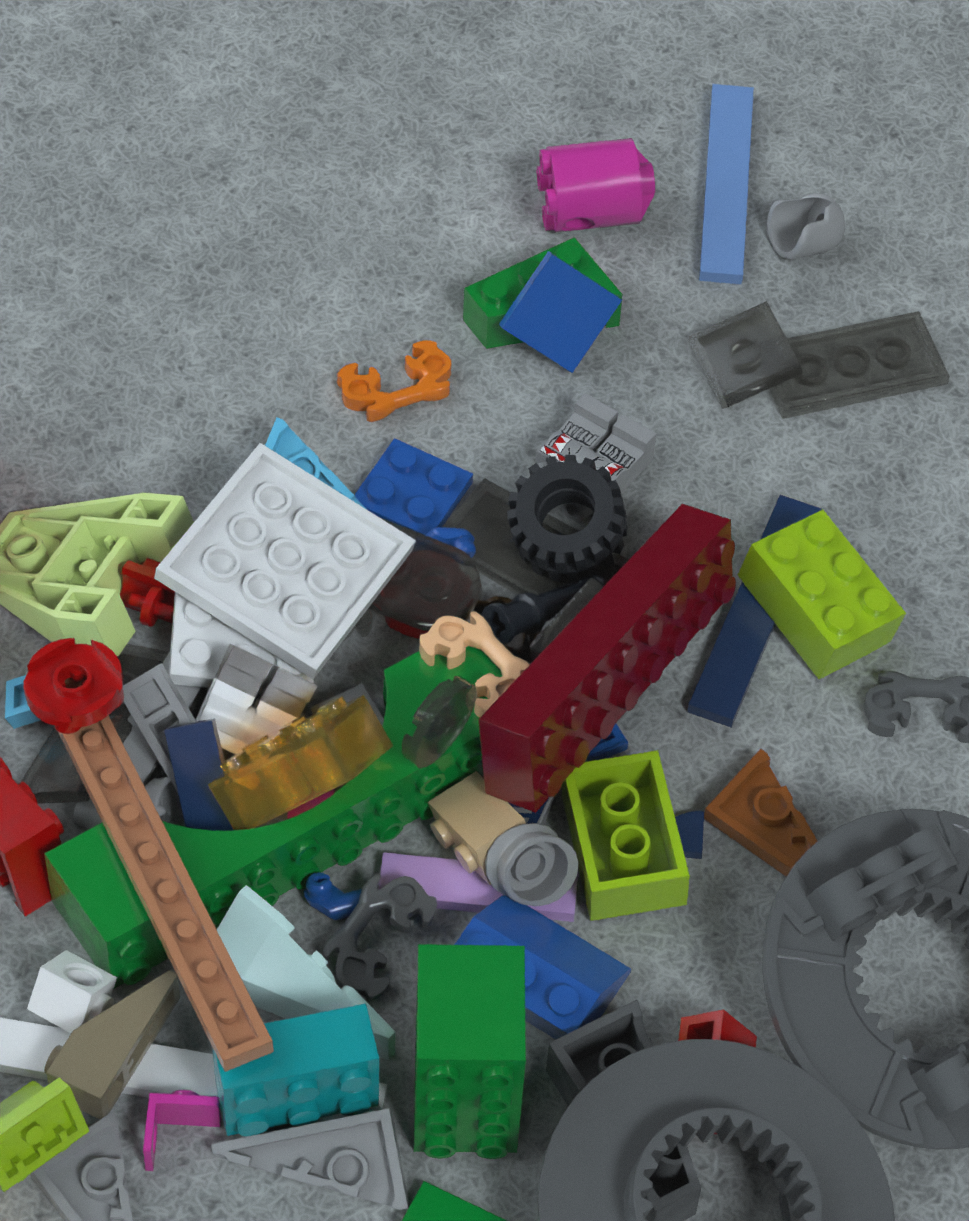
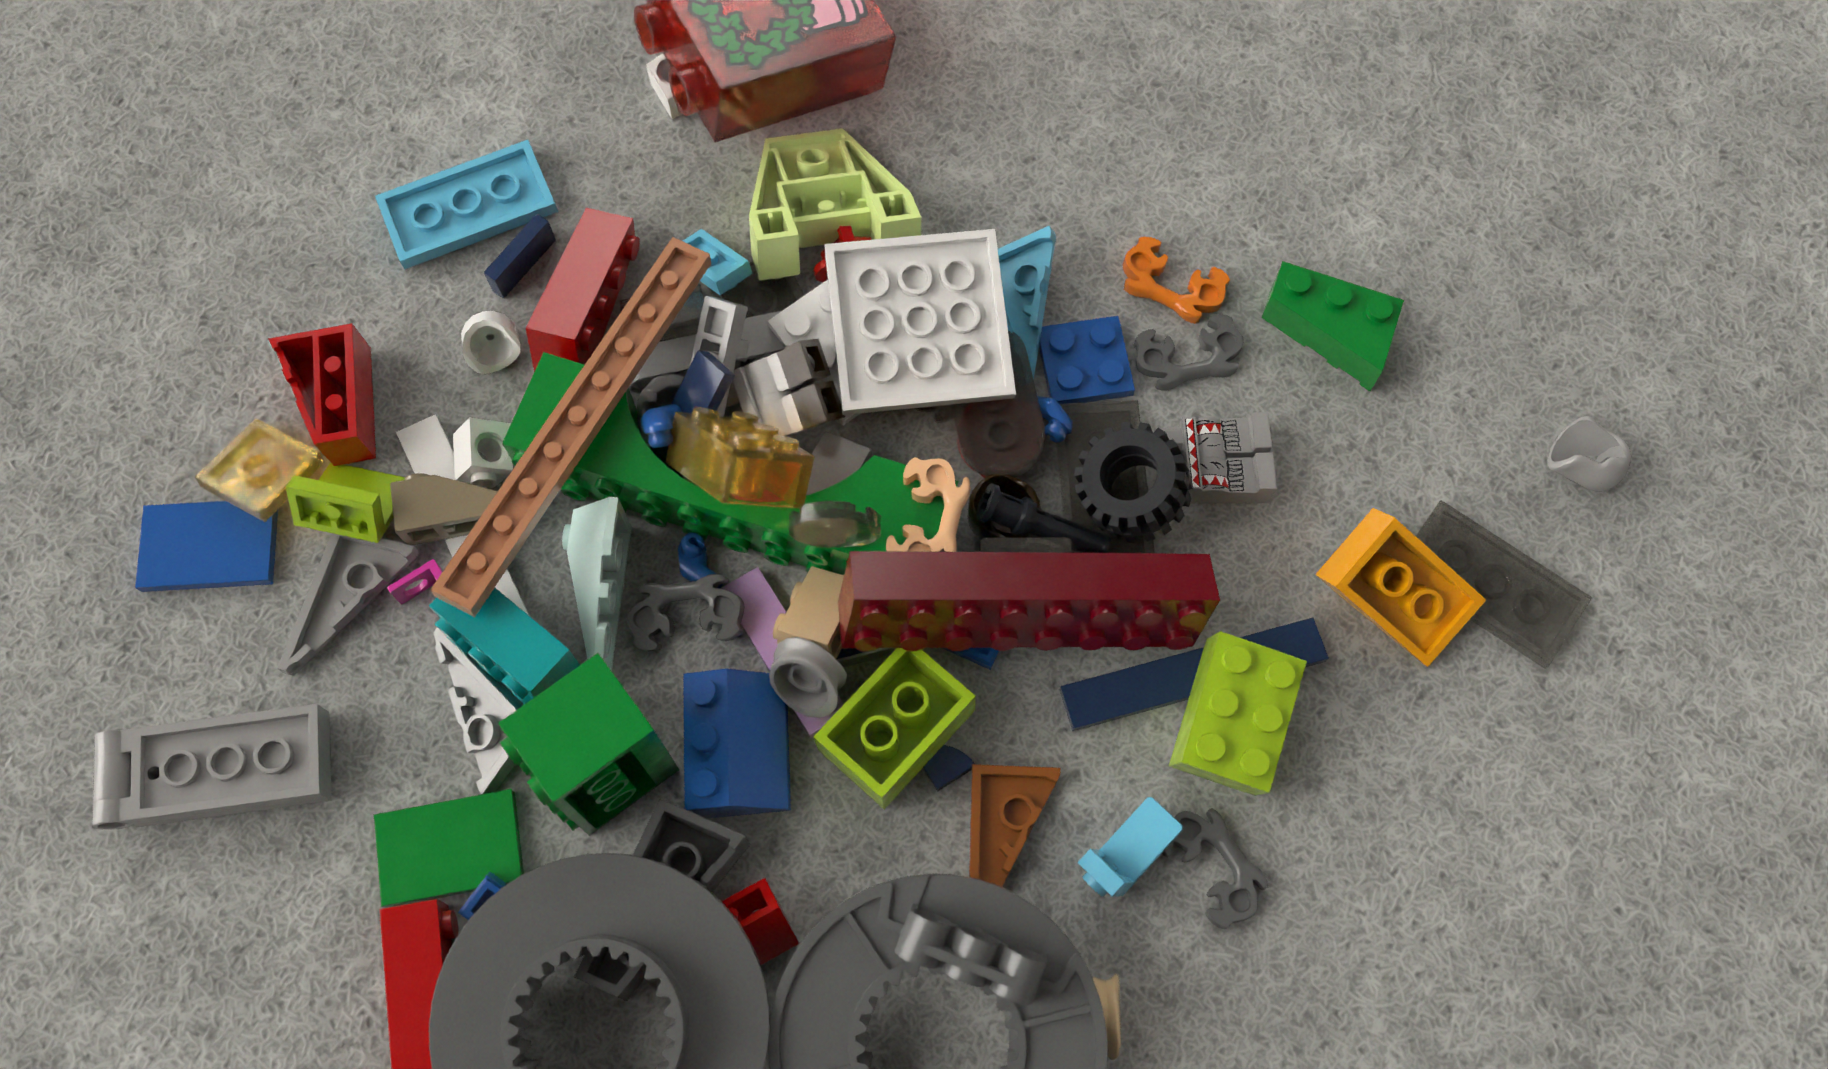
camera: 55 degrees right, 15 degrees up
red plate [23,638,124,734] -> none
blue tile [499,251,622,373] -> none
dark pink cylinder [536,138,655,232] -> none
clear smoke tile [687,301,803,409] -> none
medium blue tile [699,84,754,284] -> none
none -> blue arm [641,404,683,448]
none -> medium azure bracket [1077,797,1183,896]
none -> dark grey helmet [1133,314,1244,391]
none -> light orange slope [1315,508,1486,667]

